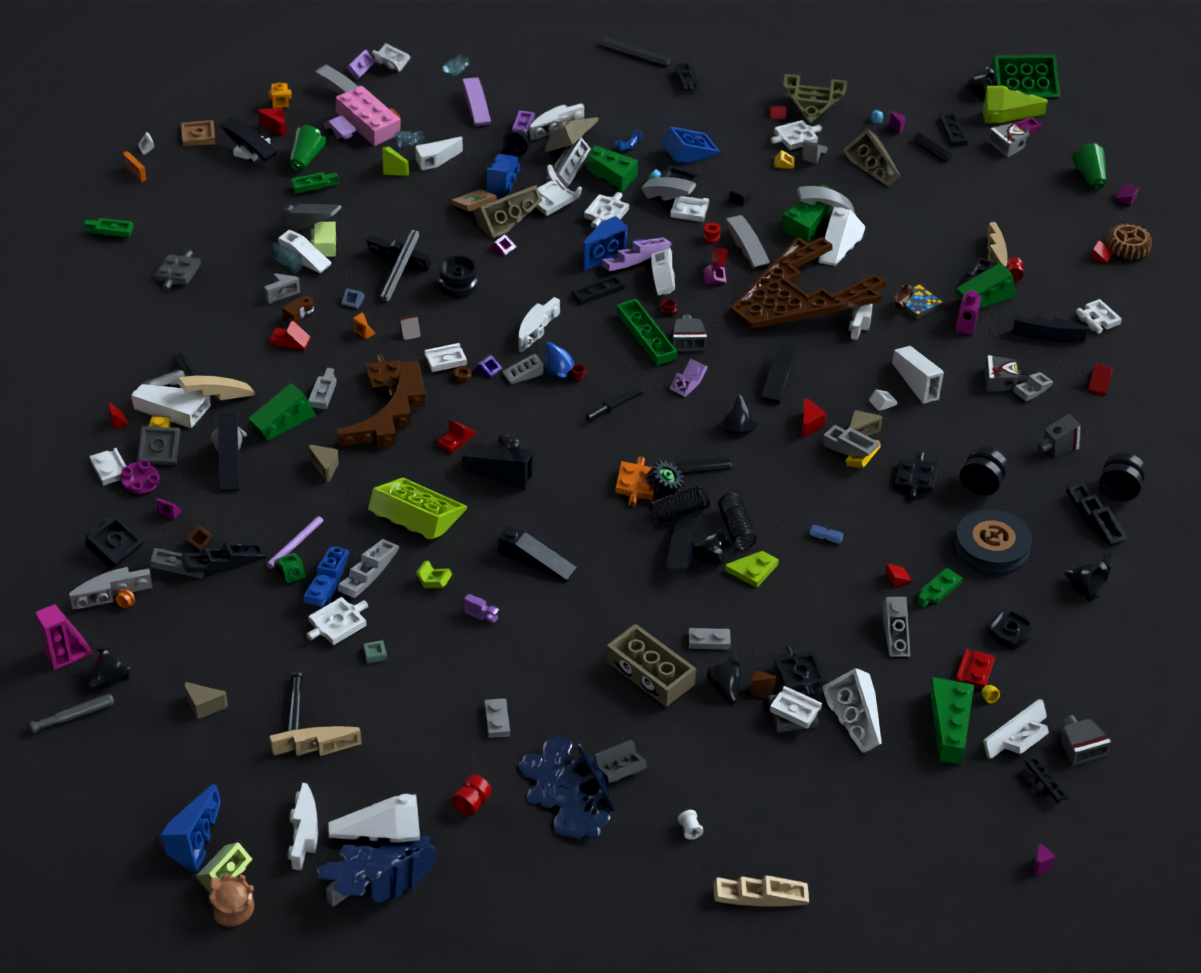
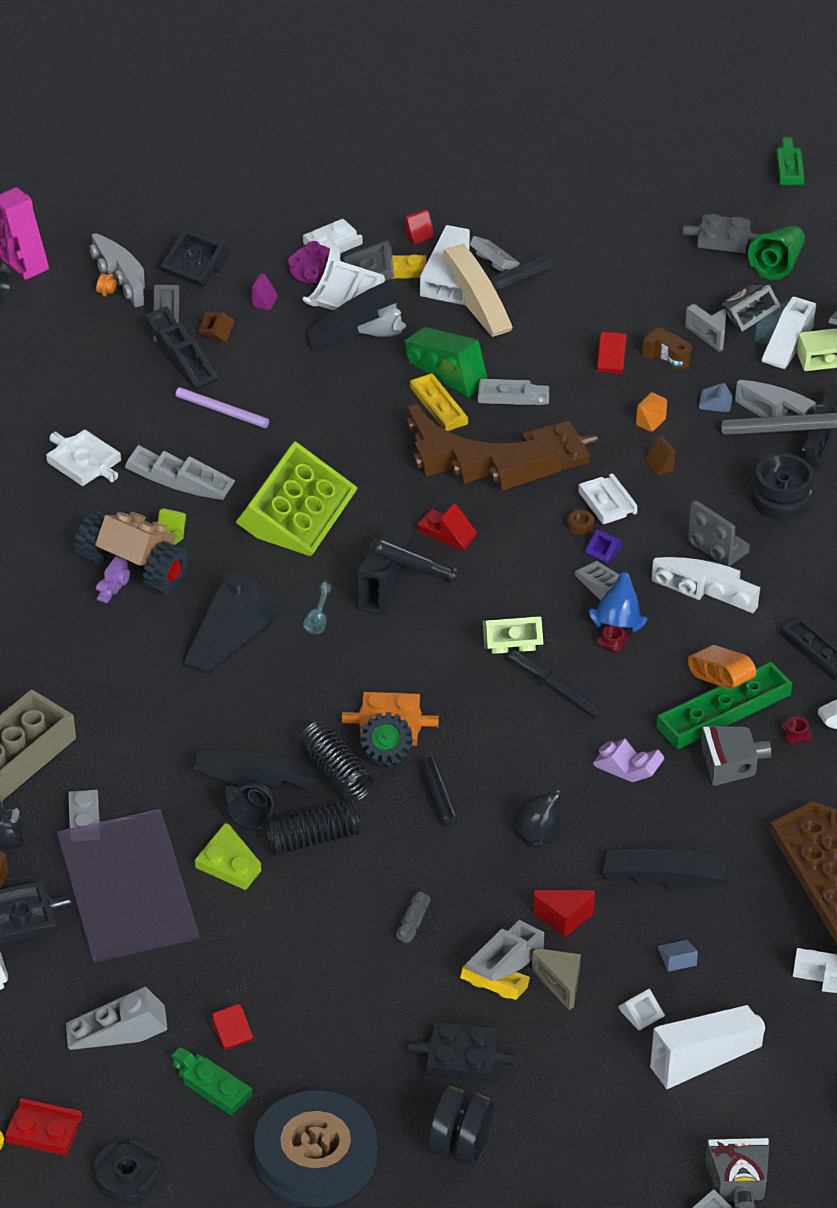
camera: 85 degrees right, 0 degrees up
green bracket [276,553,306,583] -> none
blue slope [304,546,349,606] -> none
dark tan slope [309,445,339,483] -> none
sand green tile [363,640,387,664] -> none
medium blue piece [810,525,843,544] -> none
none -> clear purple piece [57,809,200,963]
none -> brick [74,511,189,594]
none -> white piece [303,240,385,310]
none -> clear light blue hinge [303,583,331,634]
none -> dark grey axle [396,891,430,944]
none -> yellow tile [410,373,468,431]
none -> yellowish green brick [482,617,543,654]
none -> sand blue slope [658,940,698,971]
none -> dark grey bracket [688,500,750,567]
none -> orange beam [688,645,756,689]
none -> dark grey torso [722,285,781,332]
none -> light grey slope [735,380,816,431]
none -> green cone [748,226,805,280]

